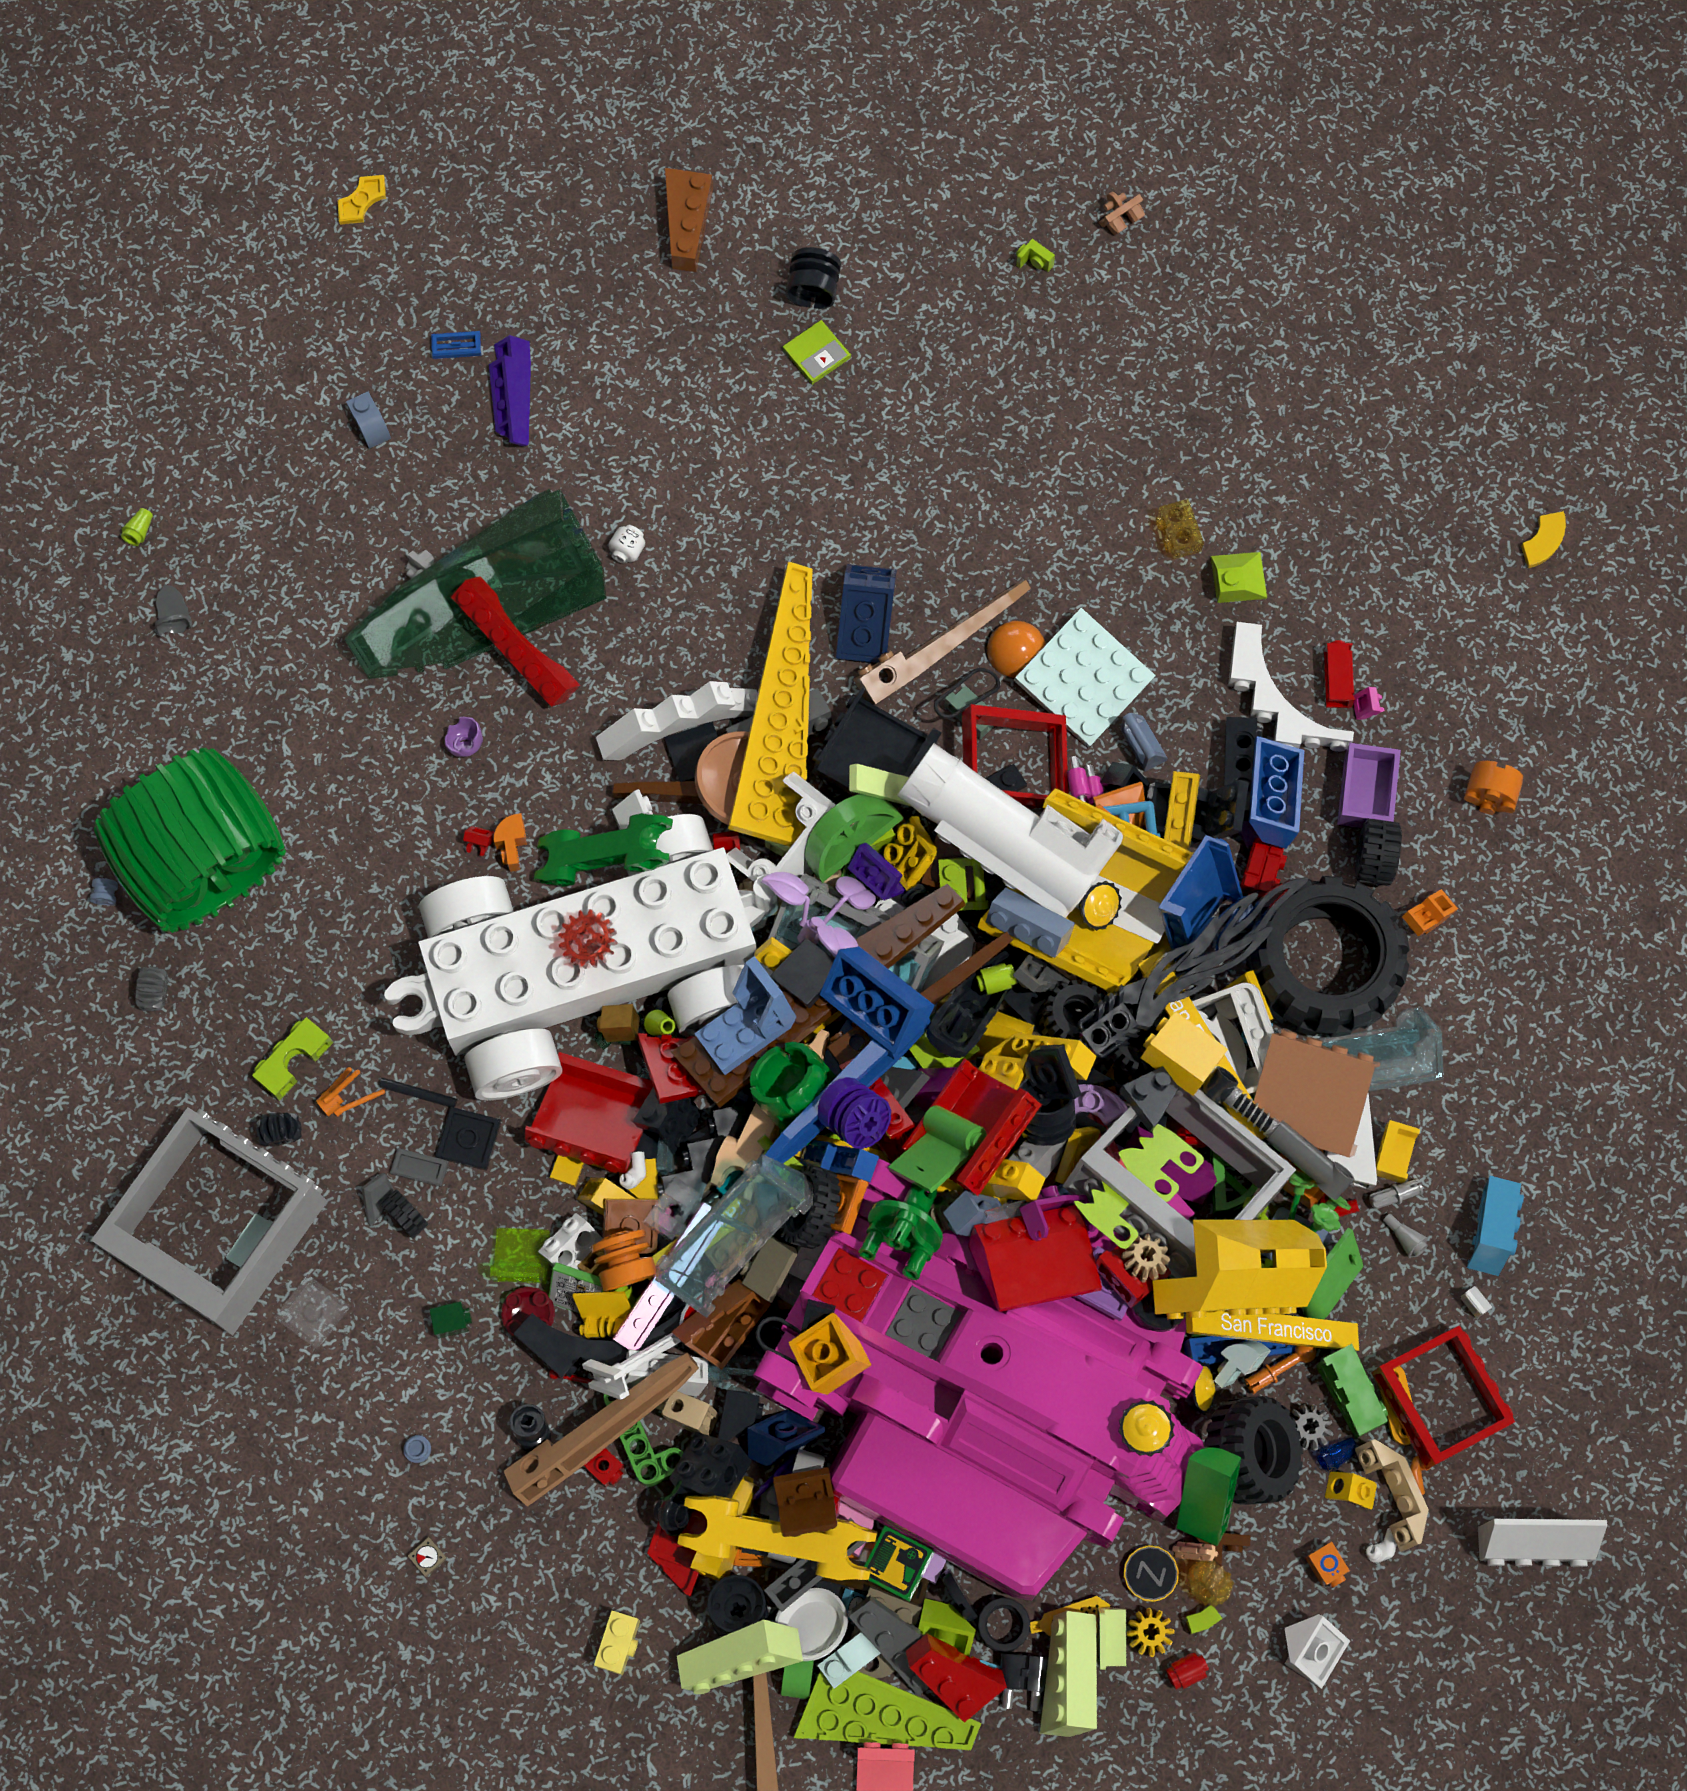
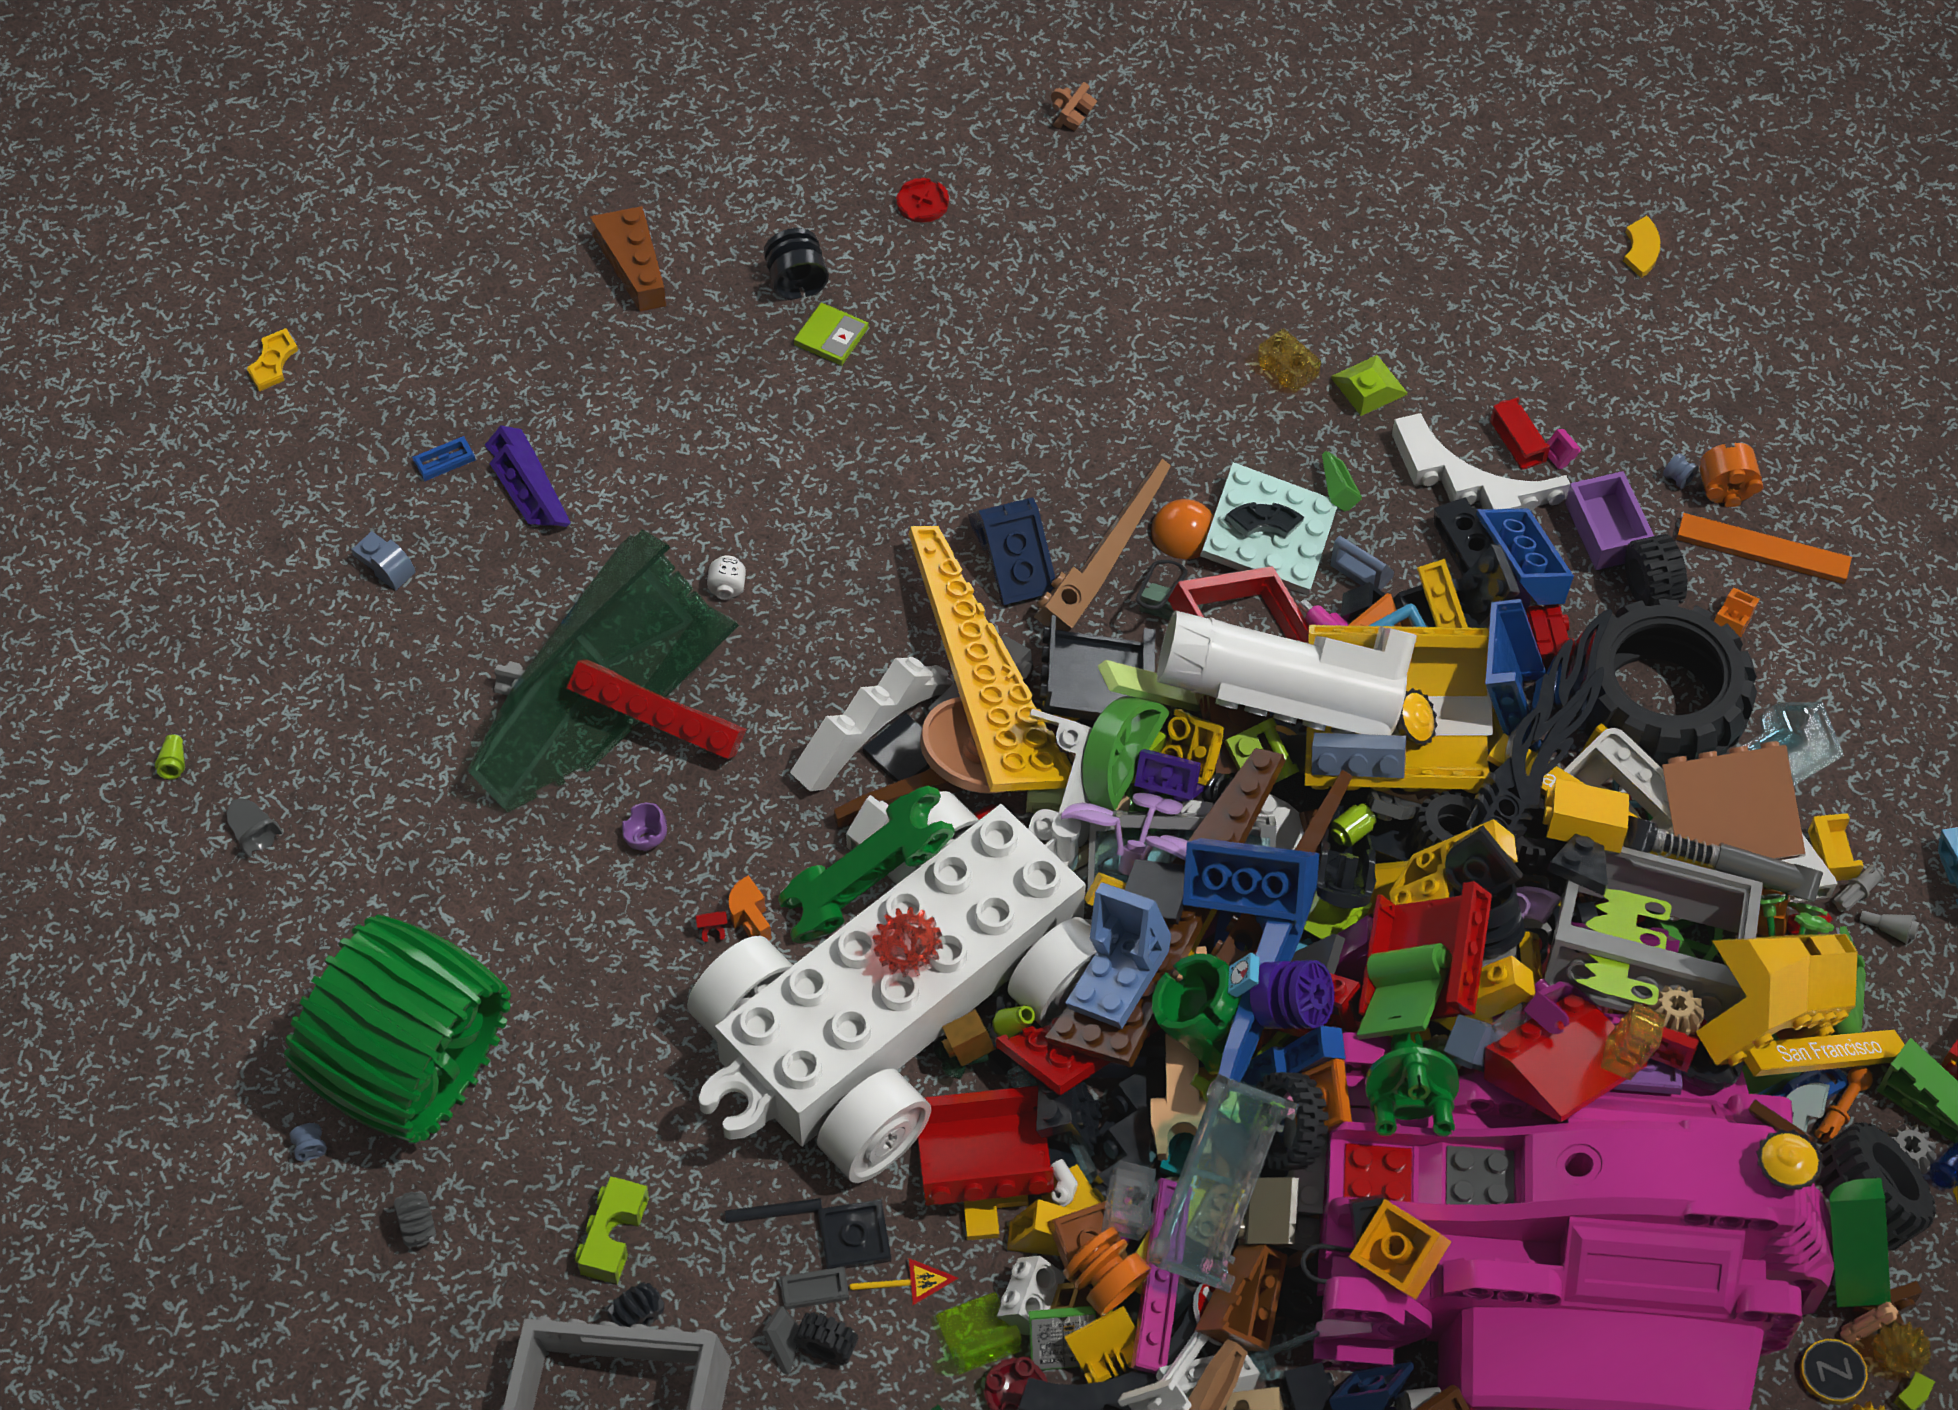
camera: 25 degrees left, 15 degrees down
orange plant [316,1067,385,1117] -> none
lime bracket [1016,239,1055,272] -> none
none -> piece [849,1258,958,1305]
none -> red tile [896,178,949,223]
none -> black tile [1224,502,1305,539]
none -> medium azure tile [1228,953,1259,997]
none -> bright green slope [1322,451,1362,511]
none -> clear yellow brick [1601,1002,1666,1080]
none -> sand blue wheel [1663,453,1699,489]
none -> orange tile [1676,513,1852,584]
none -> reddish brown tile [1748,1099,1815,1142]

